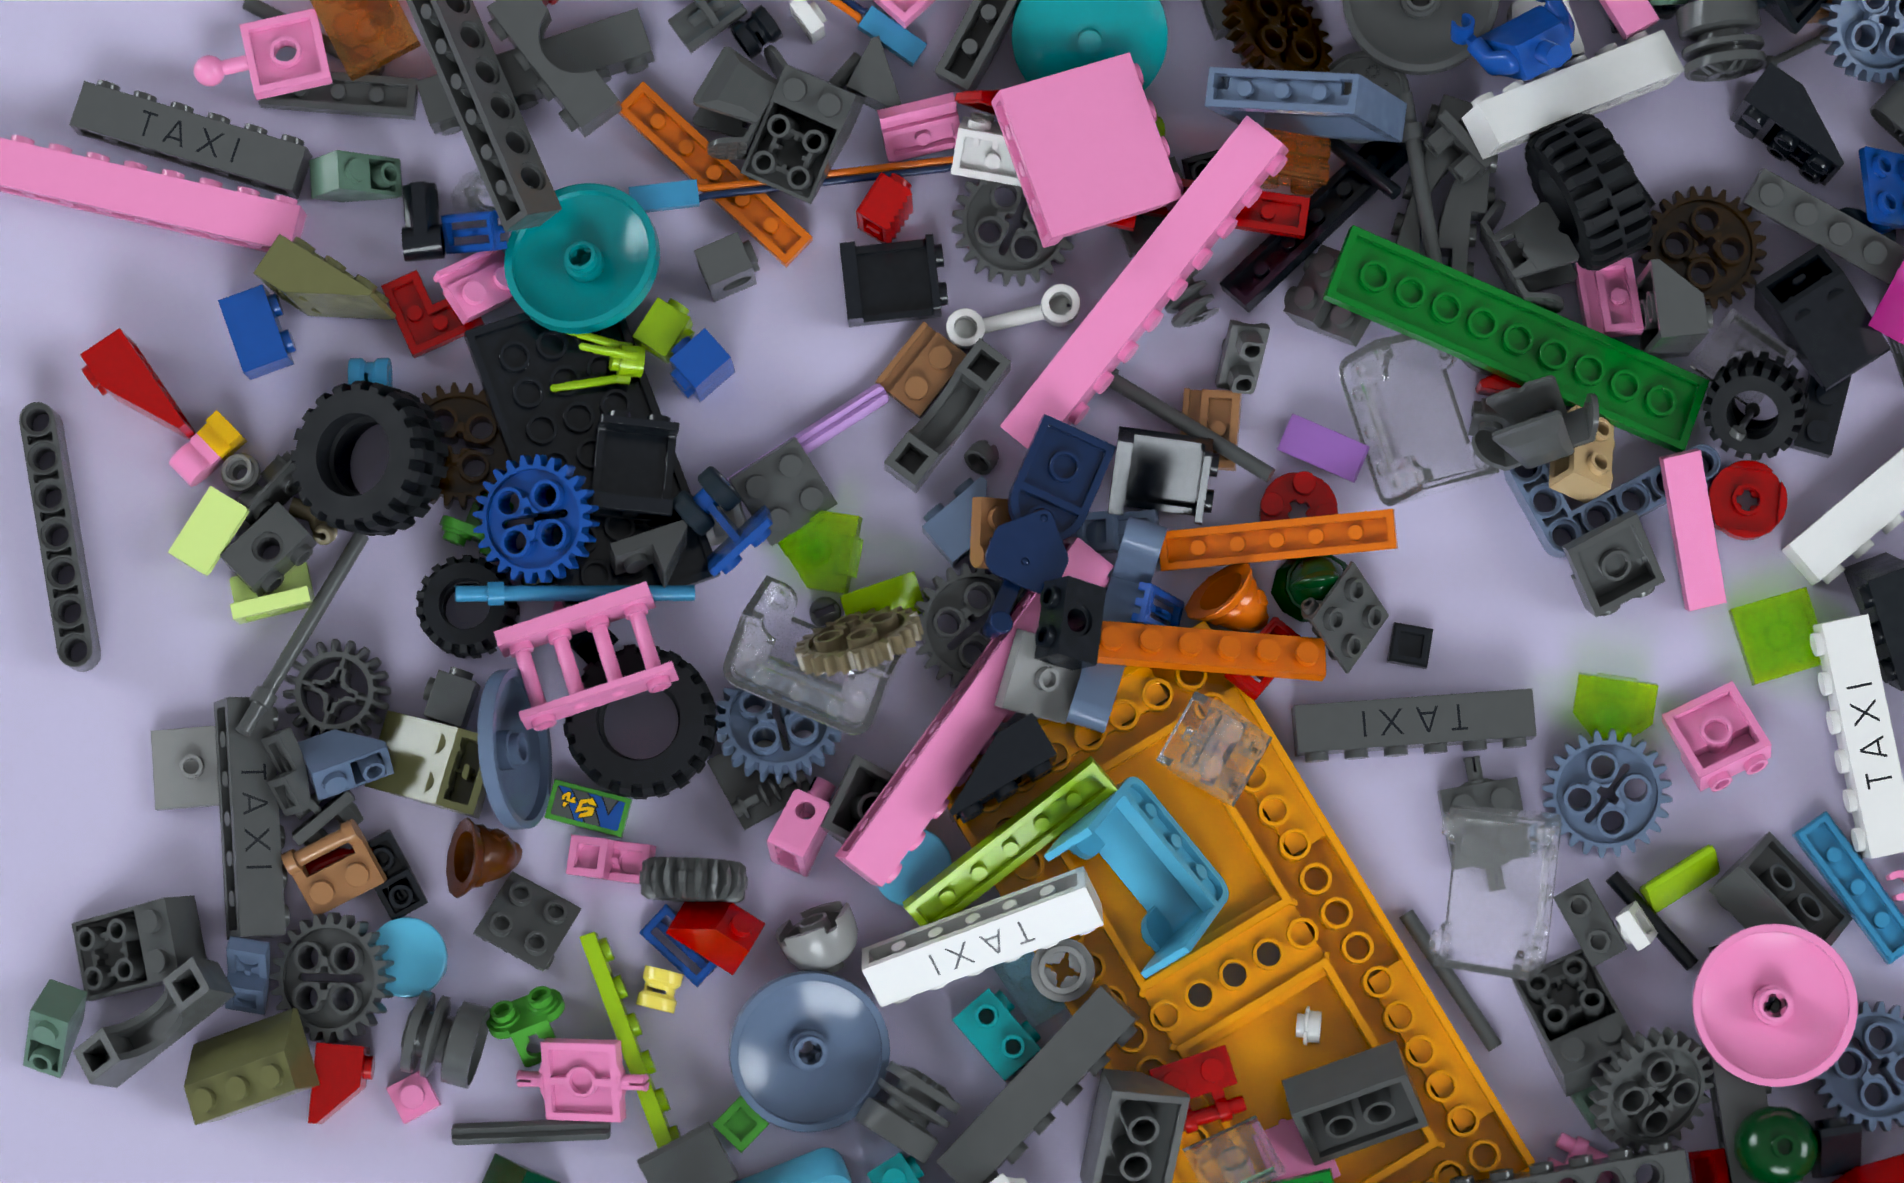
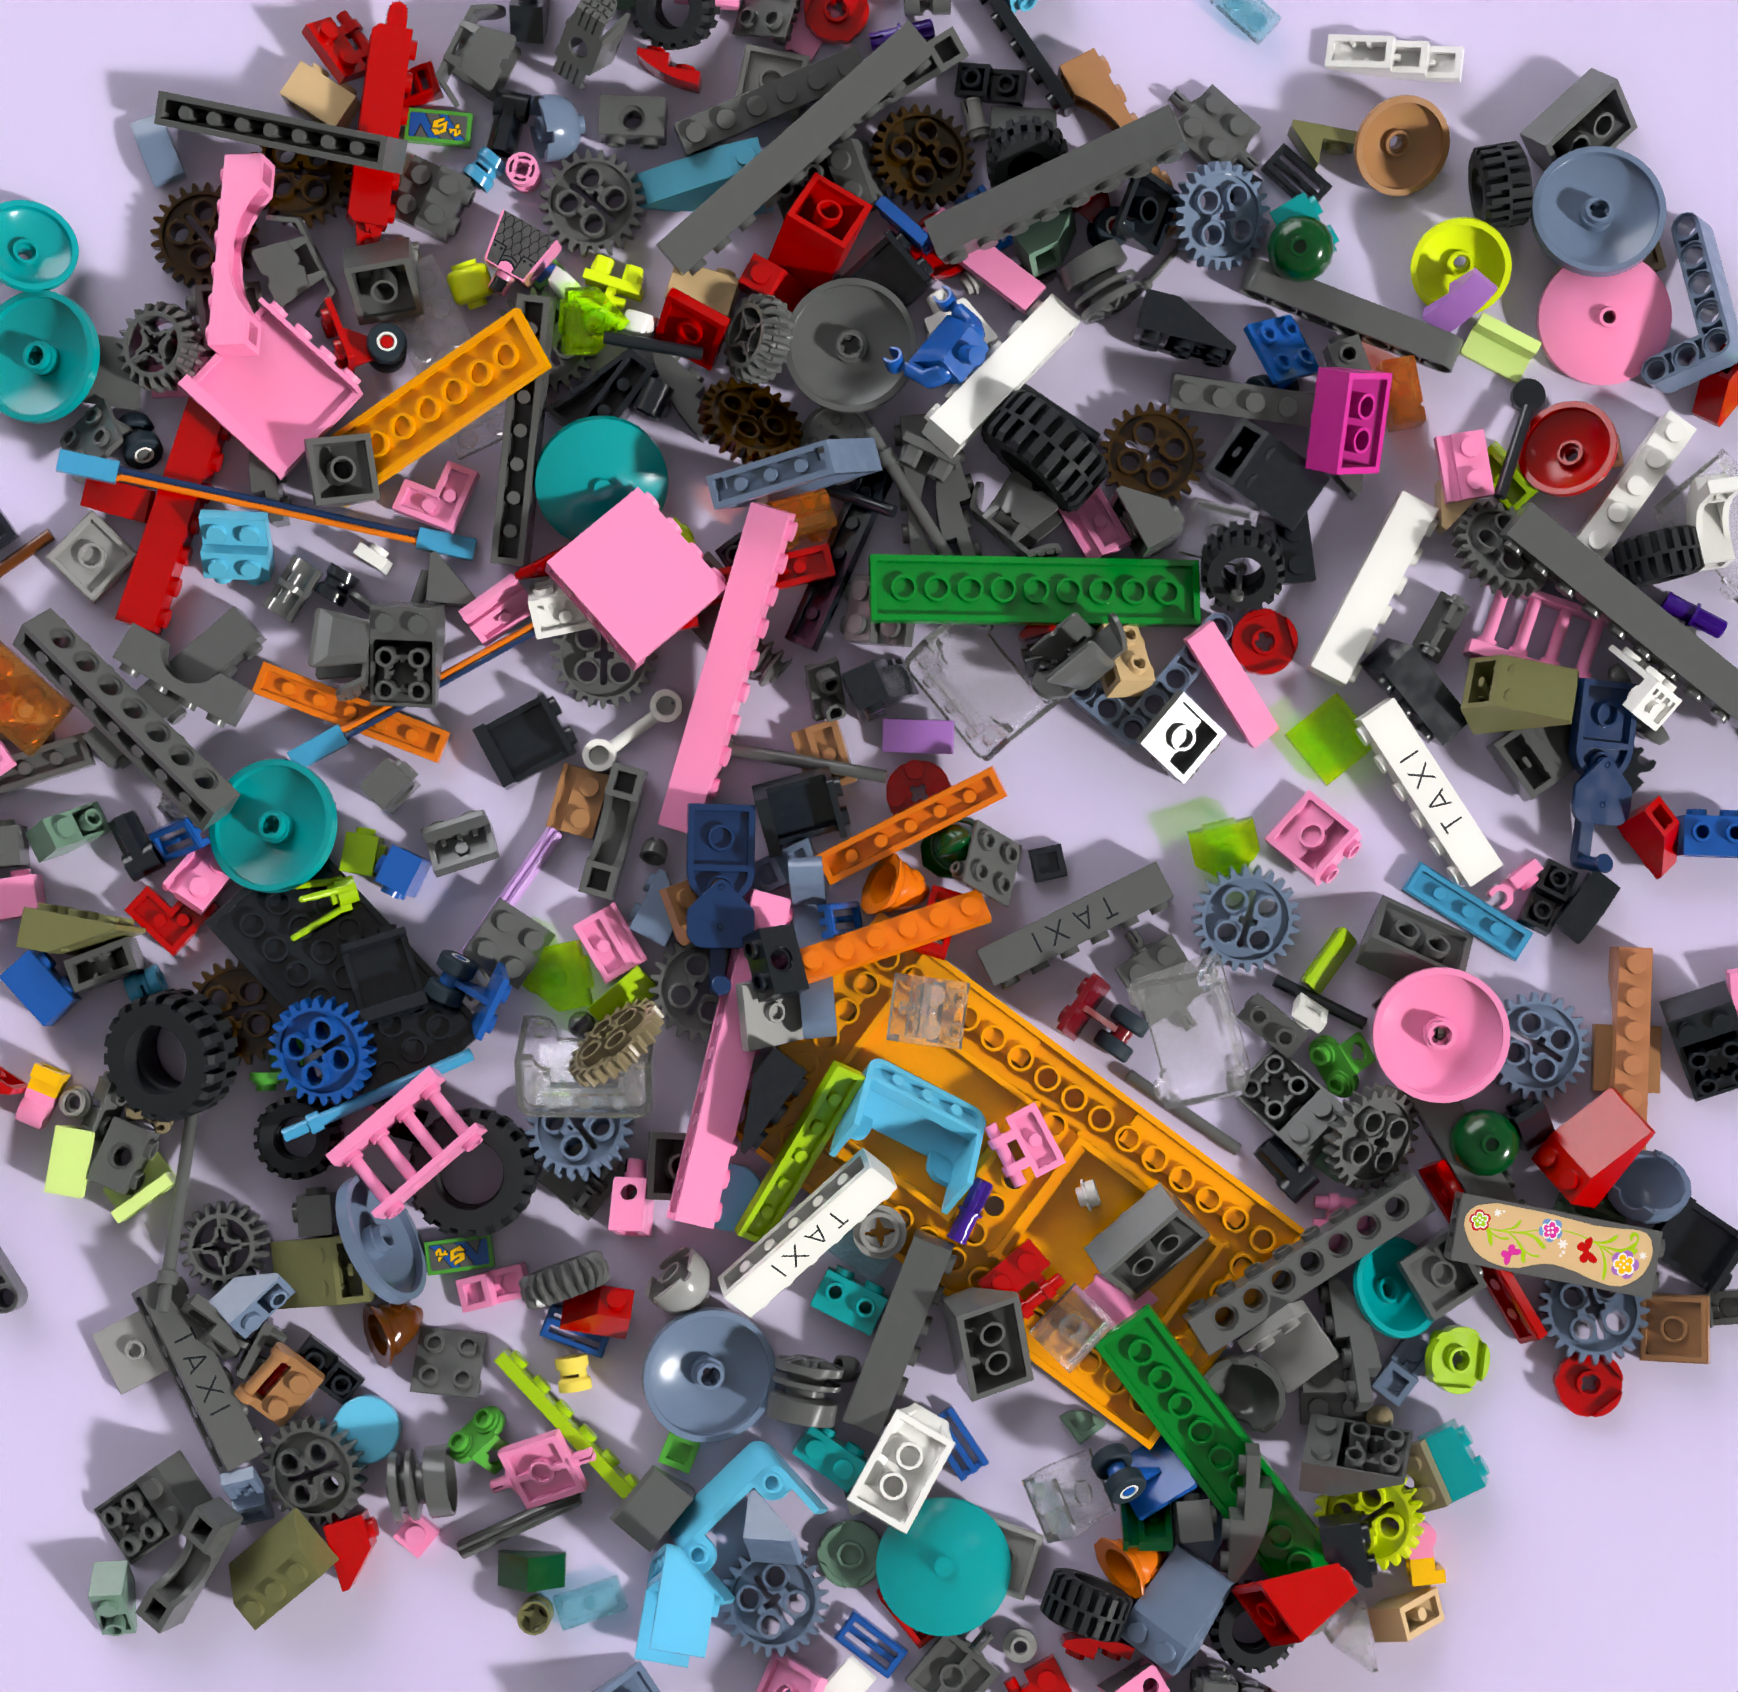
camera: 20 degrees left, 5 degrees up
dark grey slope [610,520,687,588] -> none
red brick [856,173,913,244] -> none
none -> dark grey brick [63,937,147,993]
none -> dark grey bracket [421,810,500,877]
none -> bright pink plate [573,902,649,984]
none -> dark grey hinge [833,1355,860,1382]
none -> black wedge [842,658,919,722]
none -> dark purple axle [946,1178,993,1245]
none -> bright pink plate [984,1102,1066,1188]
none -> dark red plate [1056,973,1150,1063]
none -> black piece [1253,1135,1320,1204]
none -> bright green bracket [1309,1032,1376,1098]

